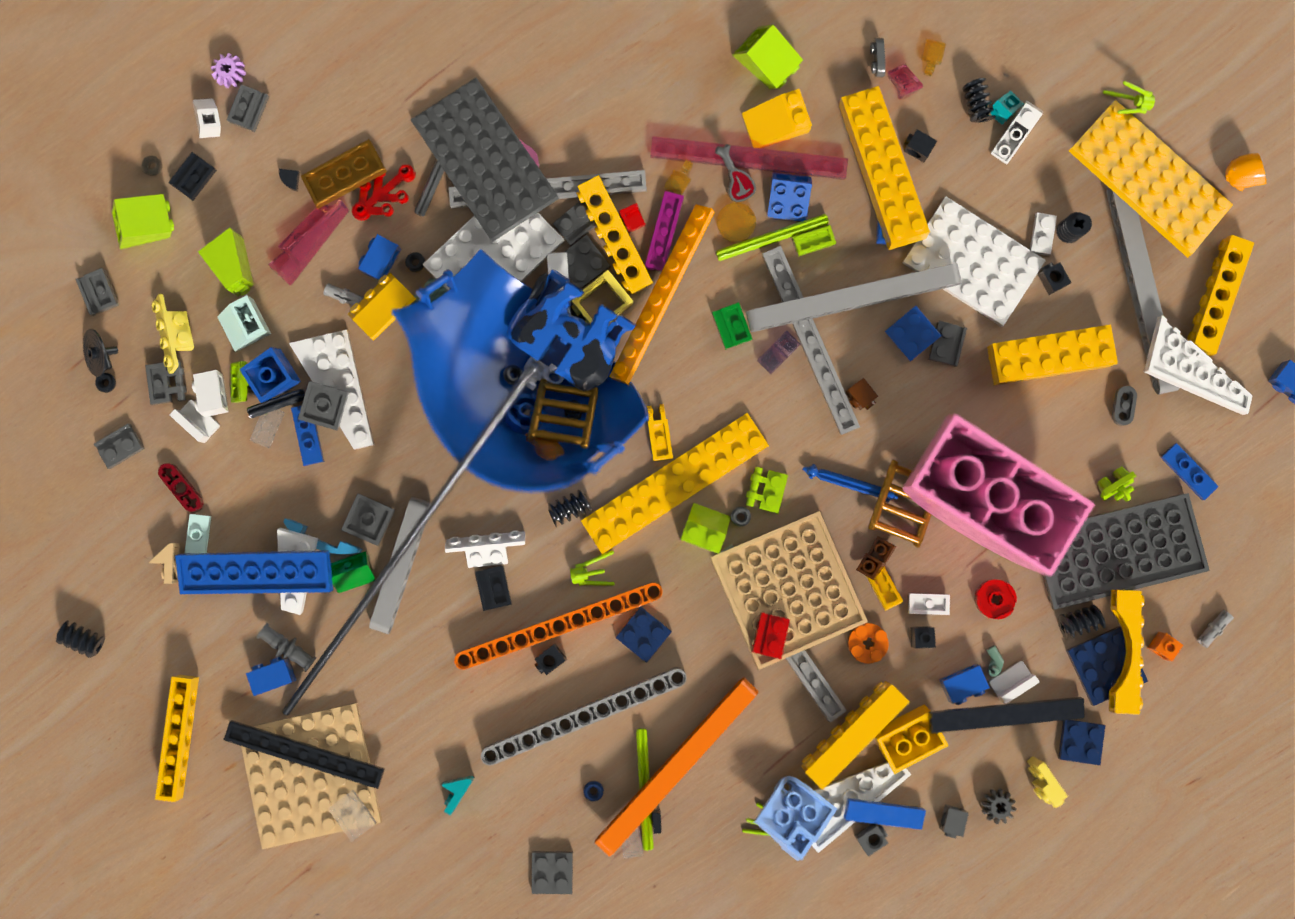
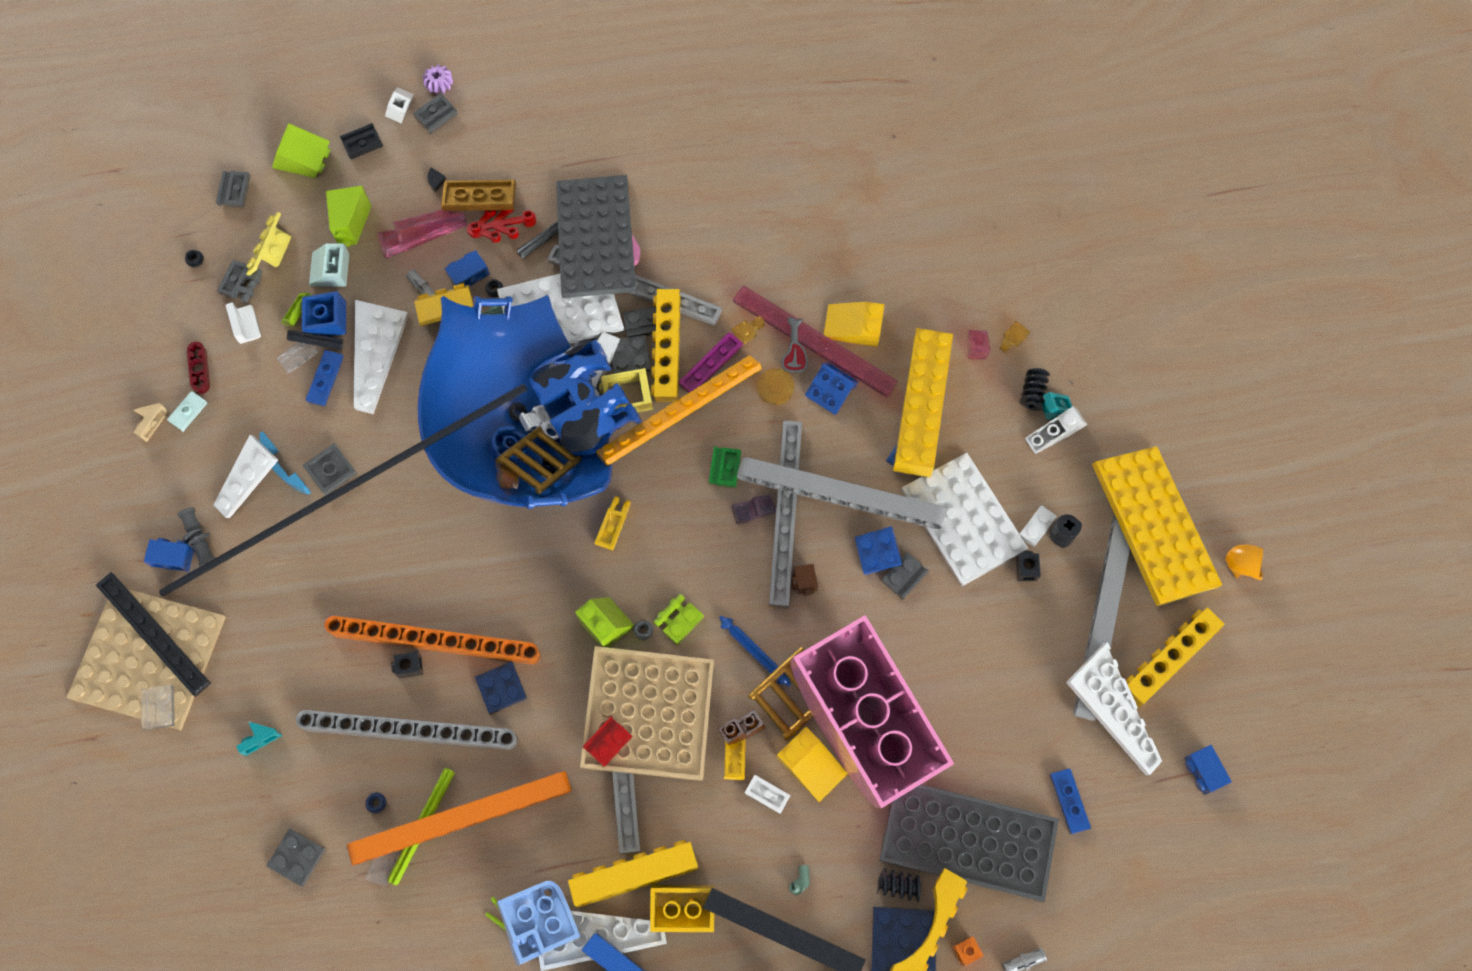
camera: 25 degrees right, 15 degrees down
black piece [56,620,105,658] -> none
black shield [83,329,118,377] -> none
dark grey plate [94,424,145,469] -> none
clear smoke plate [142,156,162,176] -> none
yellow brick [155,675,199,802] -> none
blue plate [175,551,333,594] -> none
white brick [192,370,229,417] -> none
dark grey plate [298,381,349,431] -> none
green panel [331,551,376,593] -> none
light grey beam [369,497,431,634] -> none
white bracket [445,531,526,568] -> none
black plate [475,565,512,611] -> none
black piece [548,490,592,527] -> none
lime plant [570,551,615,586] -> none
yellow plate [581,413,769,554] -> none
red panel [619,203,645,234] -> none
black tile [652,809,662,834] -> none
lime axle [716,214,829,261] -> none
lime slope [732,25,803,89] -> none
lime plate [792,225,836,257] -> none
orange plate [847,623,889,664] -> none
dark grey plate [870,38,885,77] -> none
black brick [904,129,937,163] -> none
black brick [910,626,936,649] -> none
blue brick [939,664,990,705] -> none
red plate [975,579,1017,620] -> none
yellow brick [987,324,1118,385] -> none
white panel [989,661,1039,704] -> none
lime hips [1097,466,1136,502] -> none
lime plant [1103,81,1155,114] -> none
dark grey plate [1112,386,1137,426] -> none
none -> yellow slope [776,727,848,802]

